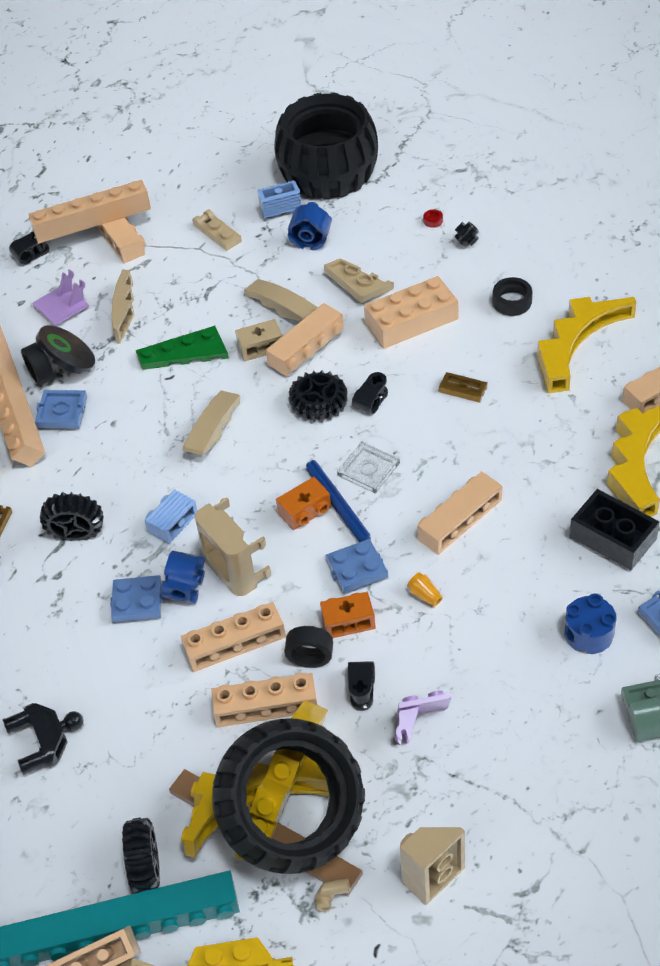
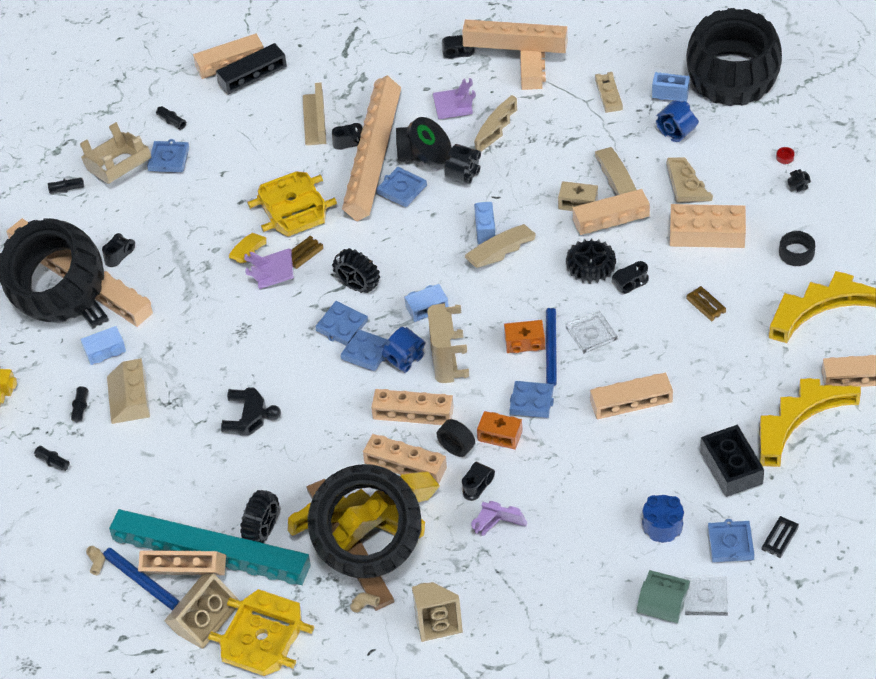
camera: 30 degrees right, 0 degrees up
green wing [135,325,229,370] -> none
light orange cone [407,572,443,607] -> none
none -> medium blue plate [316,301,368,346]
none -> black brick [444,144,481,185]
none -> light blue brick [474,202,496,245]

